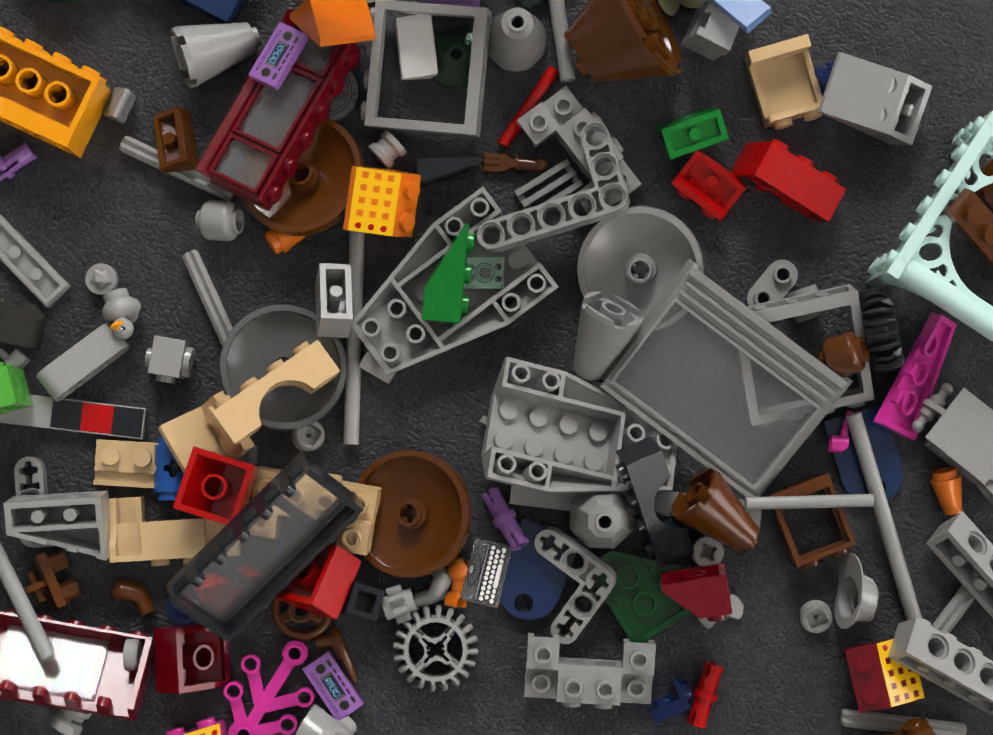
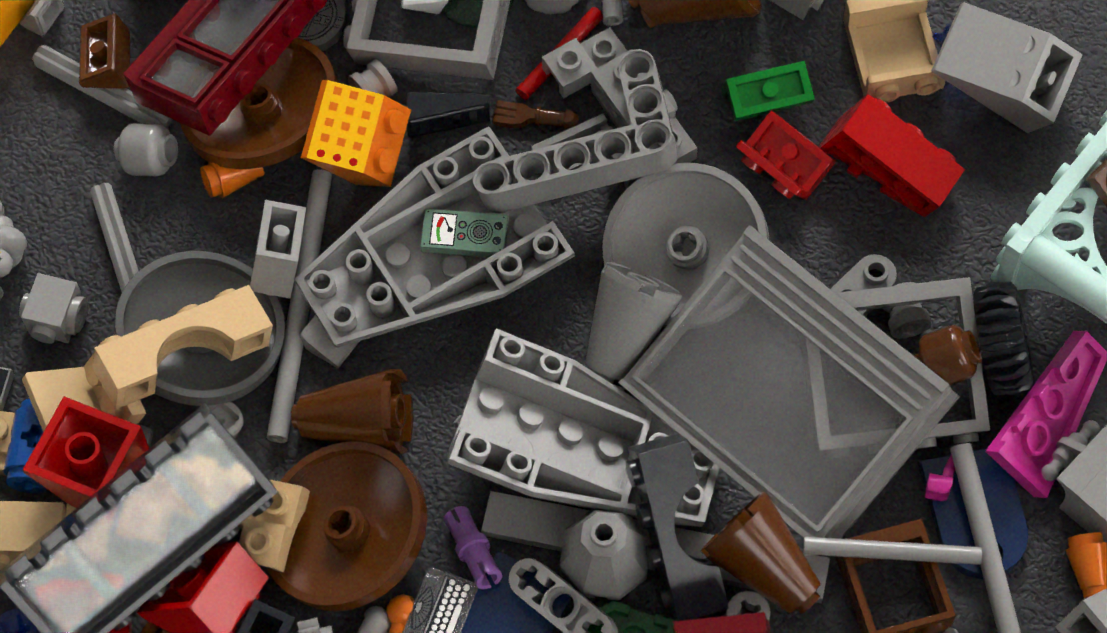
camera: 15 degrees right, 20 degrees down
green slope [422,223,475,323] -> none
none -> reddish brown cone [291,369,413,454]

